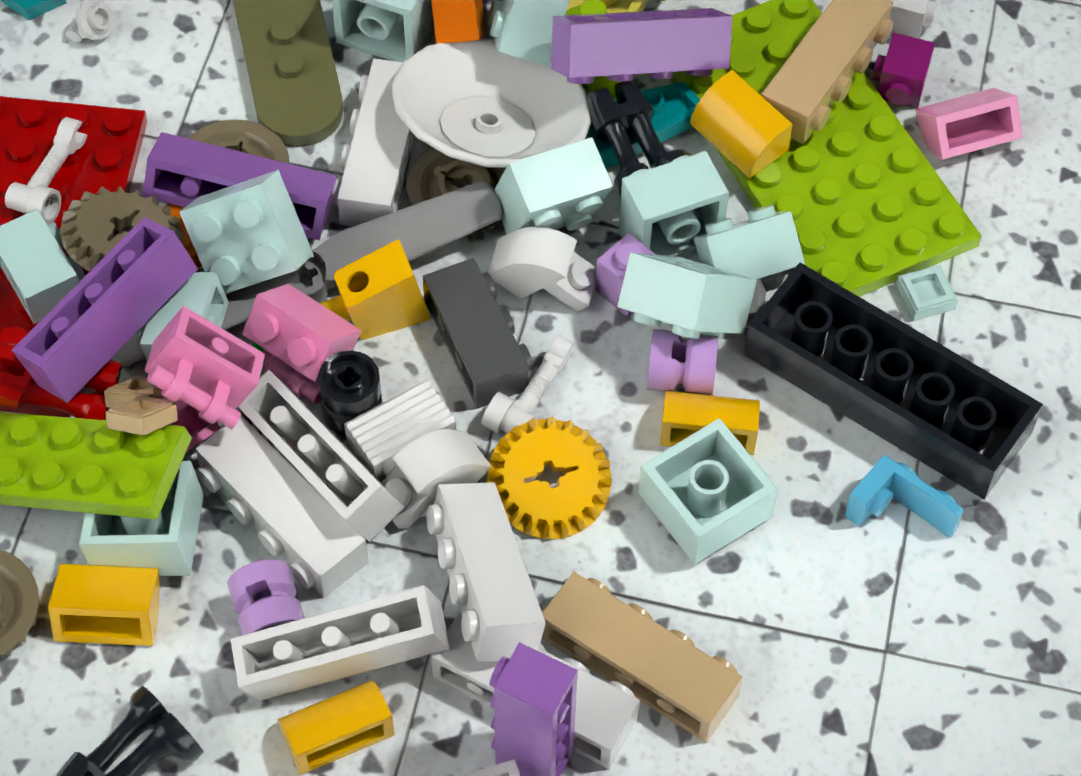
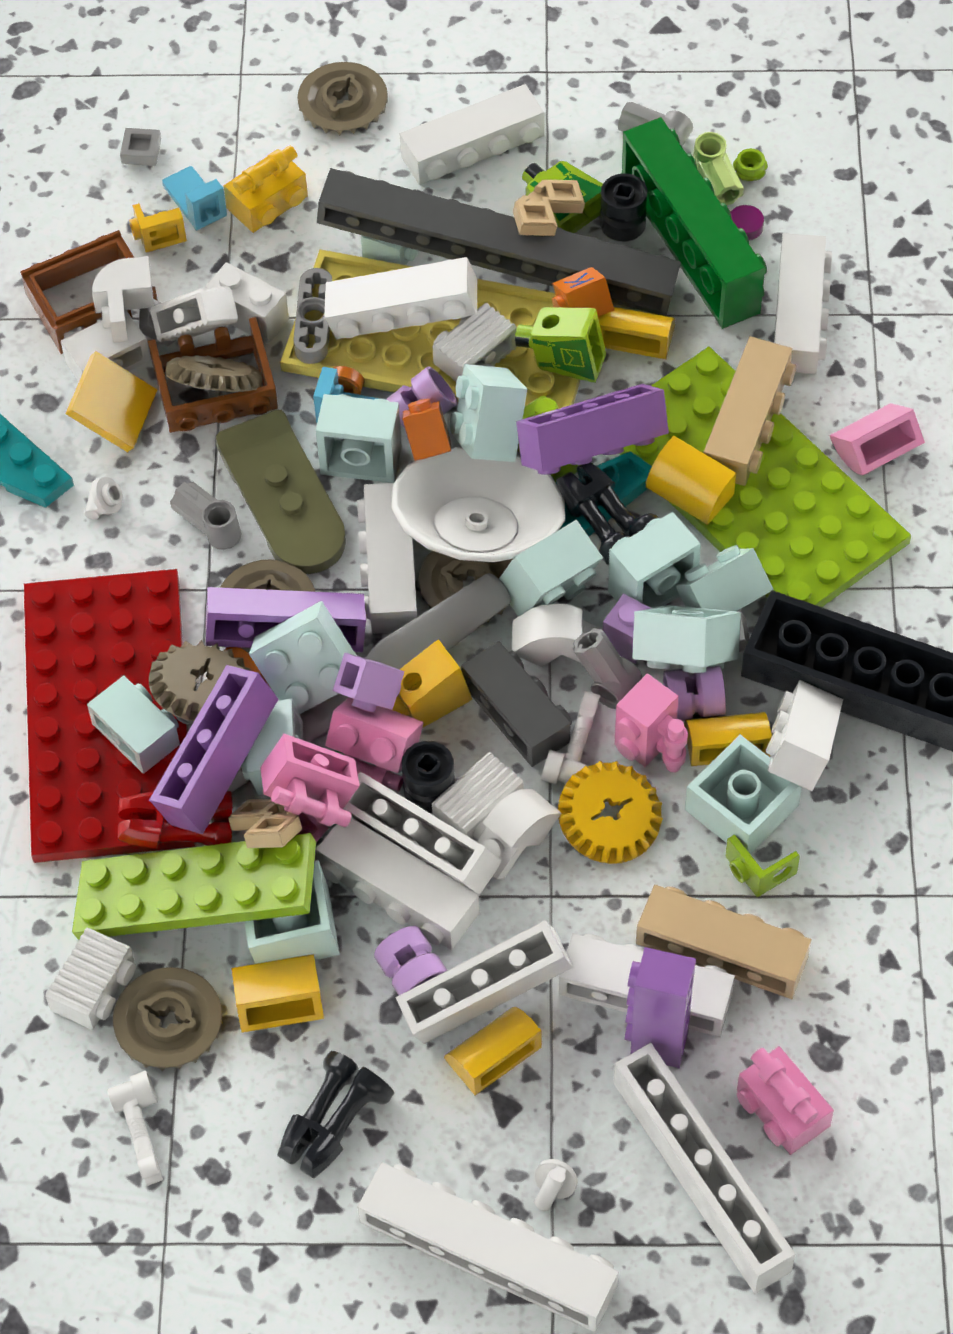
camera: 10 degrees left, 0 degrees up
white brick [5,117,87,225] -> none
white brick [427,482,546,662] -> none
medium azure bracket [845,454,964,537] -> none
magenta brick [872,33,935,108] -> none
light aqua tile [896,265,958,321] -> none
none -> light grey piece [170,482,242,550]
none -> lavender brick [333,653,405,712]
none -> light grey piece [573,628,642,709]
none -> bright pink brick [615,673,688,772]
none -> lime bracket [725,834,800,898]
none -> white brick [766,680,843,791]

